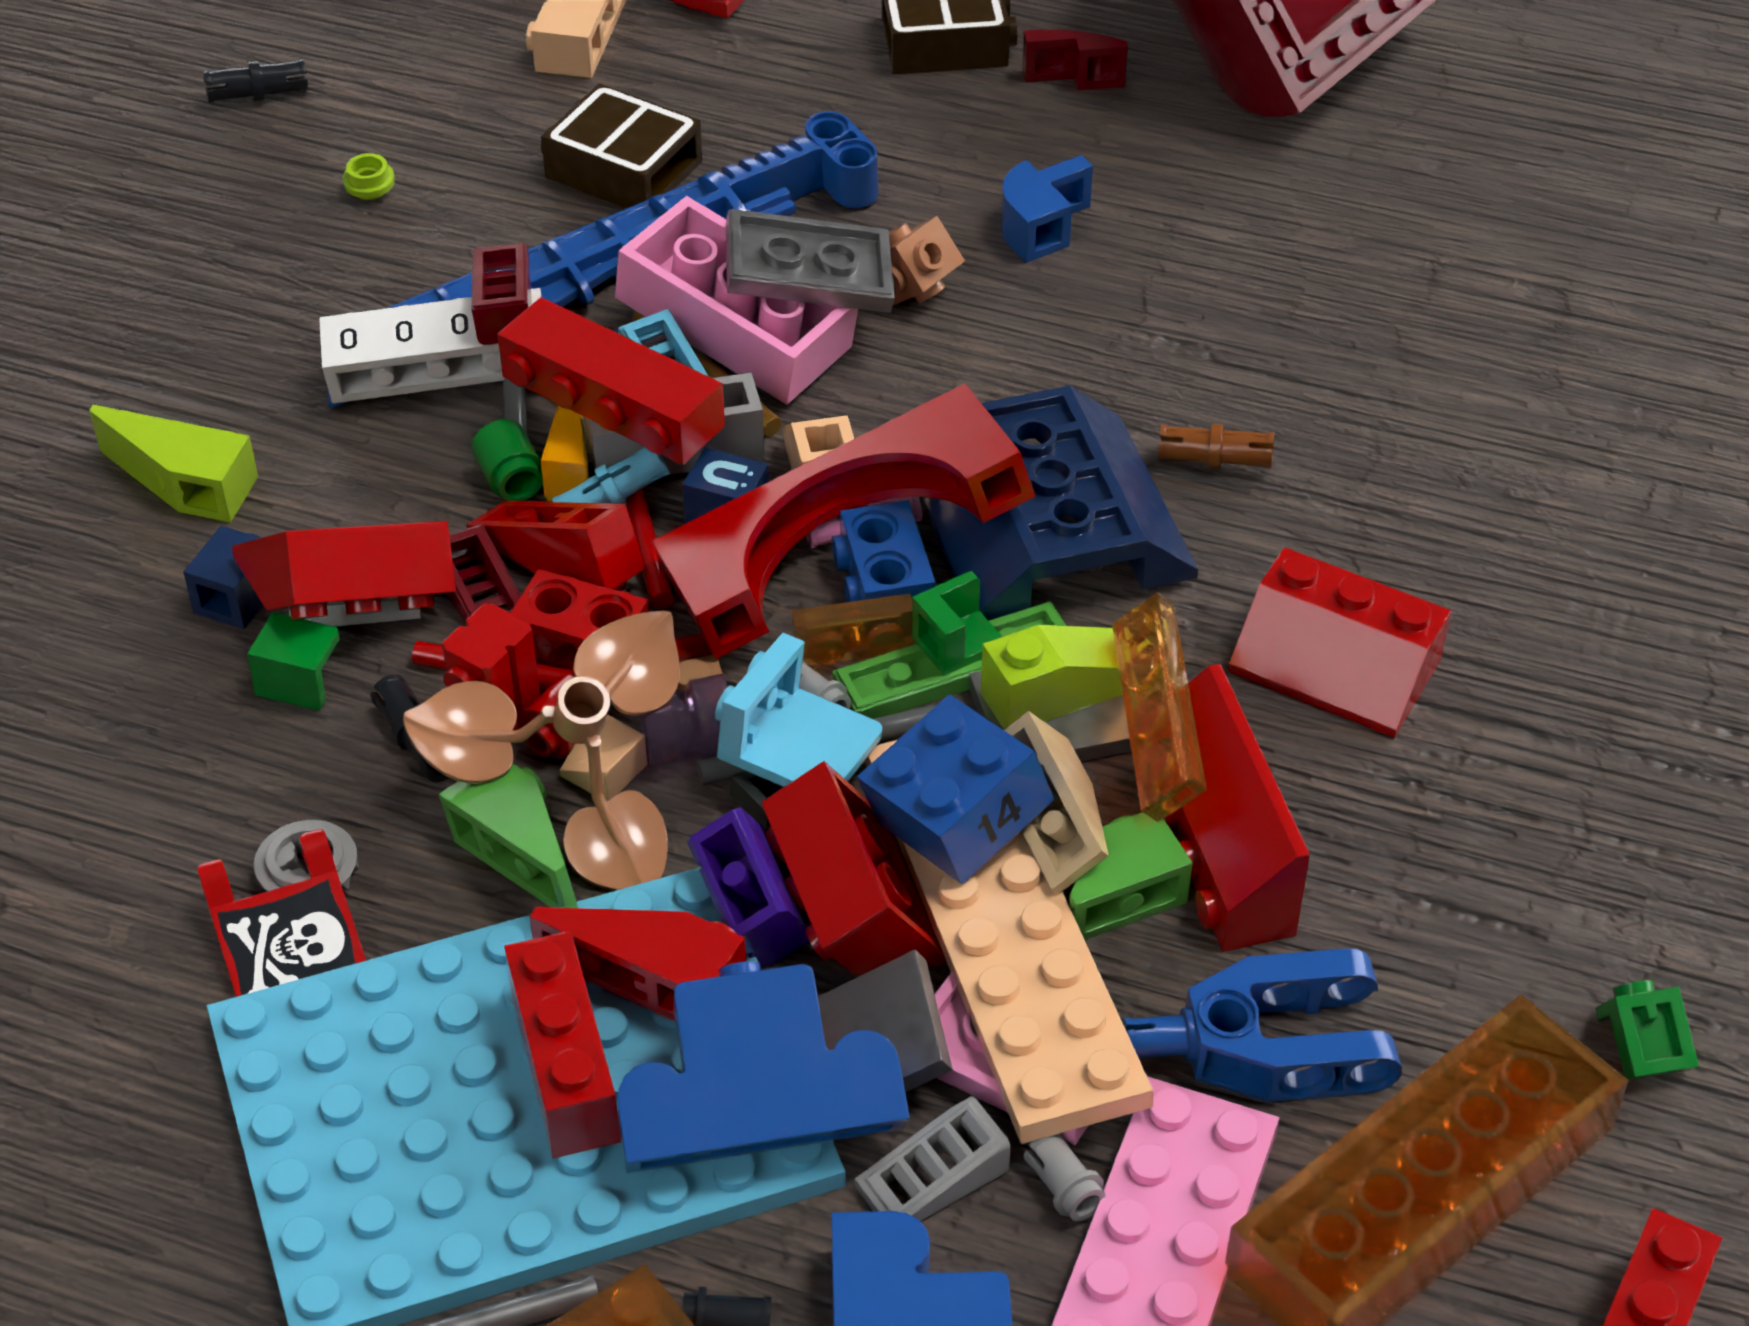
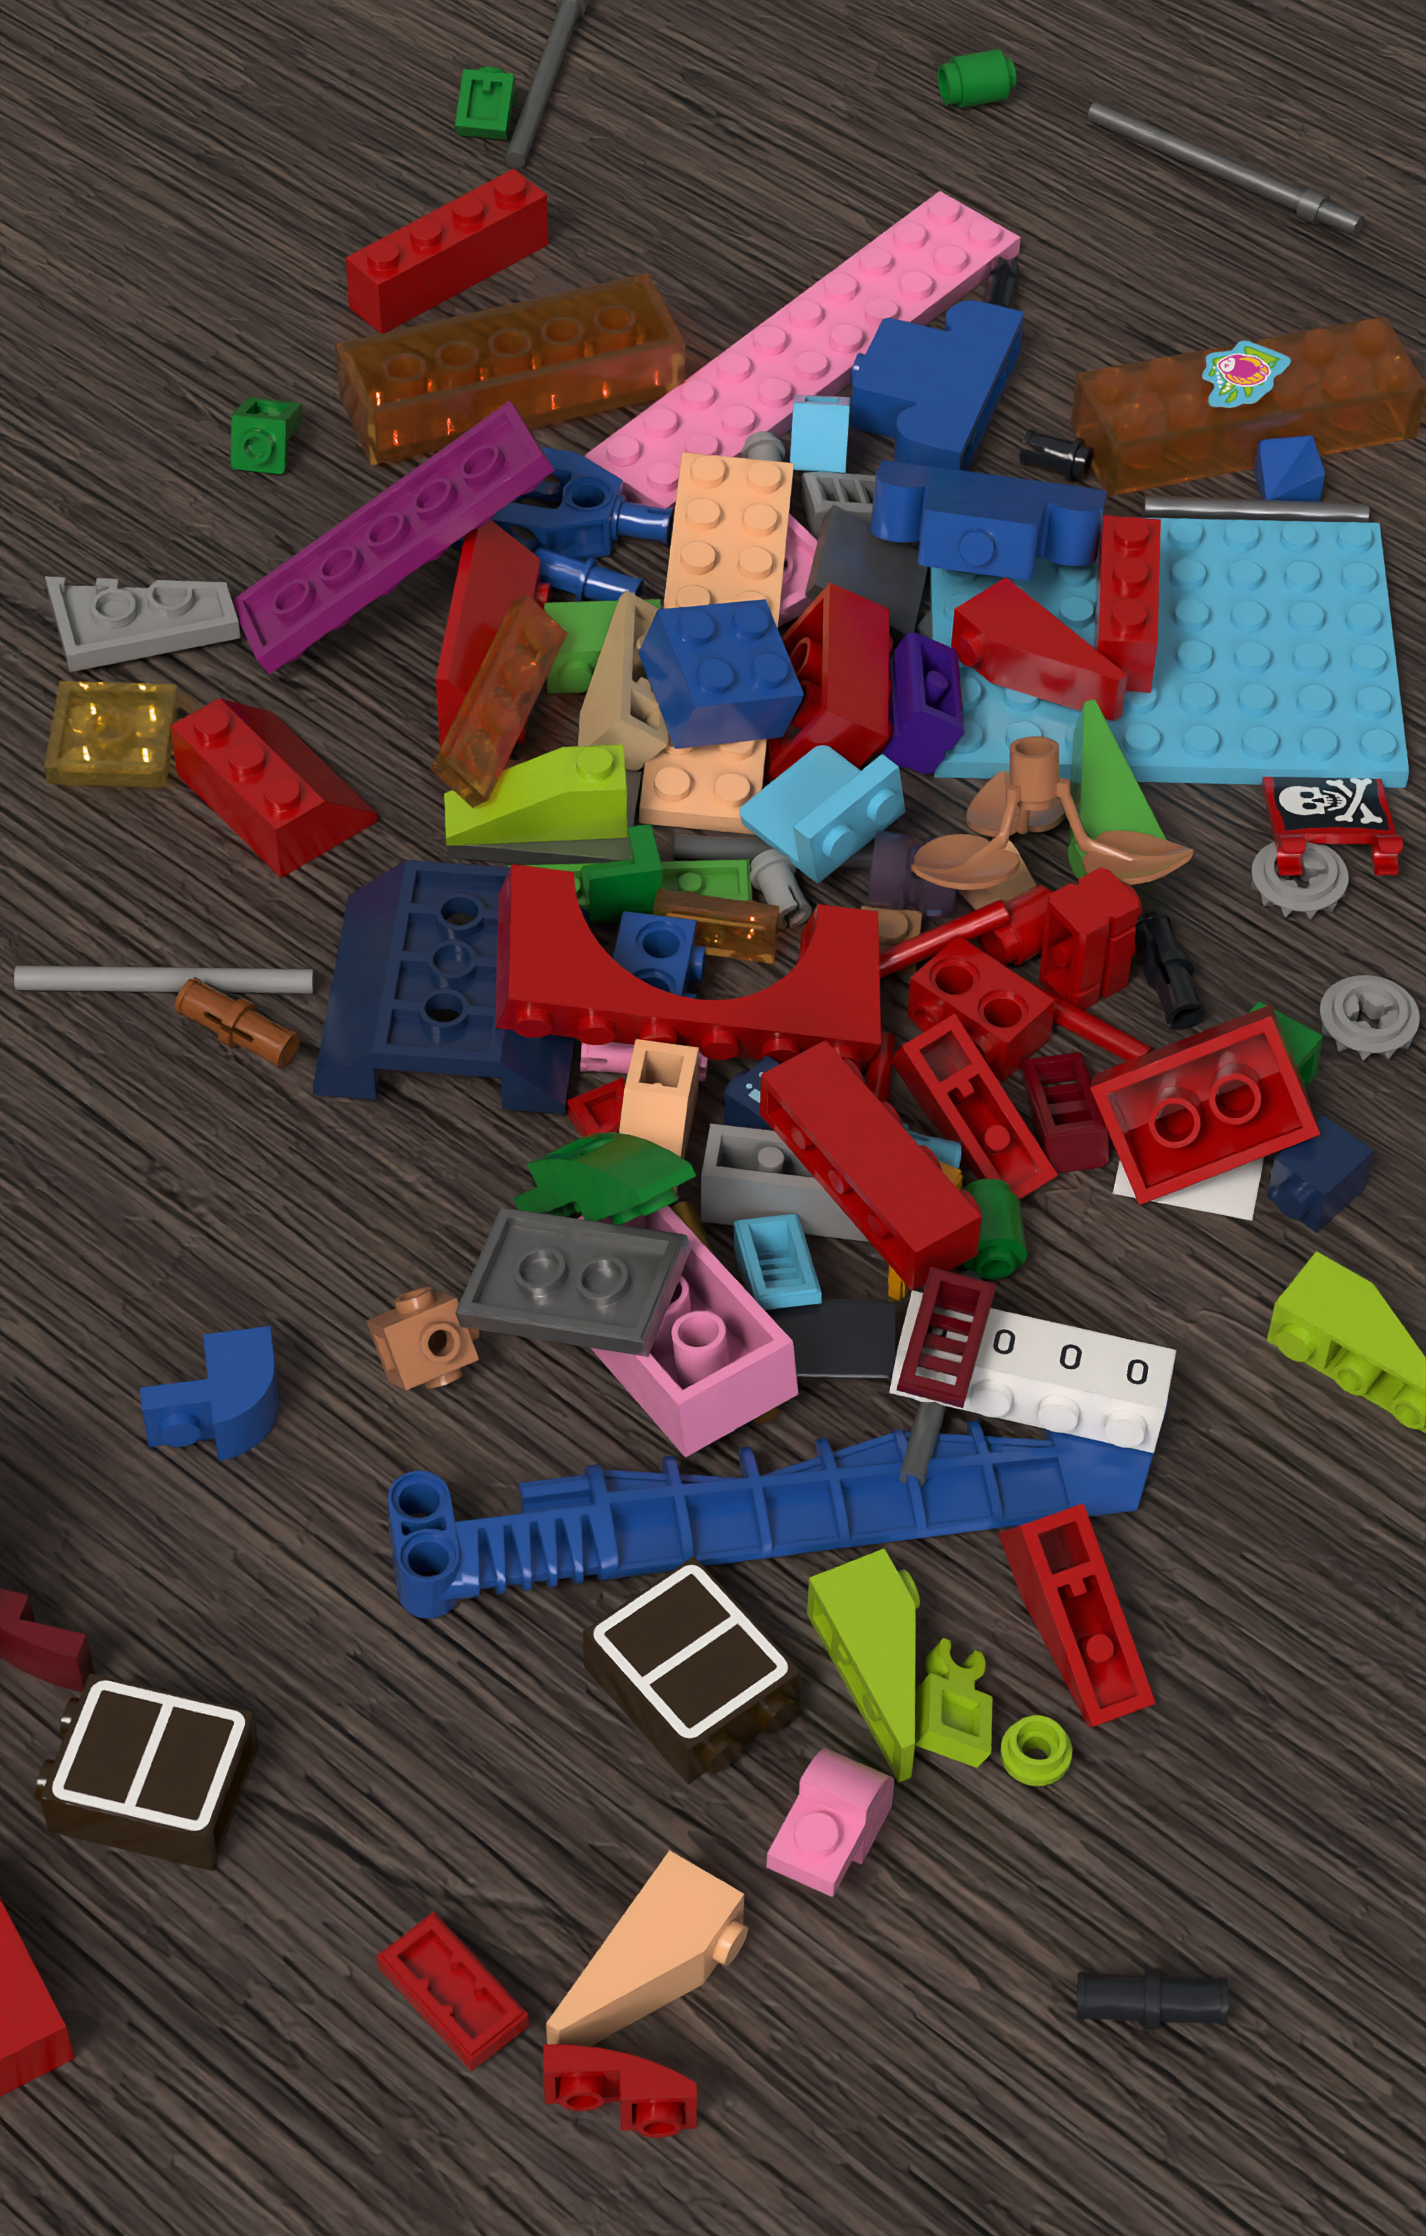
camera: 160 degrees left, 5 degrees up
none -> light grey axle [14,966,315,994]
none -> clear yellow plate [44,681,179,787]
none -> light grey wing [45,576,240,672]
none -> magenta plate [232,400,555,674]
none -> green slope [513,1132,696,1225]
none -> blue axle [534,548,644,602]
none -> bright pink brick [766,1748,894,1897]
none -> medium azure brick [790,394,851,478]
none -> lime slope [807,1548,920,1783]
none -> lime plate [915,1638,992,1768]
none -> red slope [998,1503,1156,1728]
none -> light grey gear [1318,975,1420,1061]

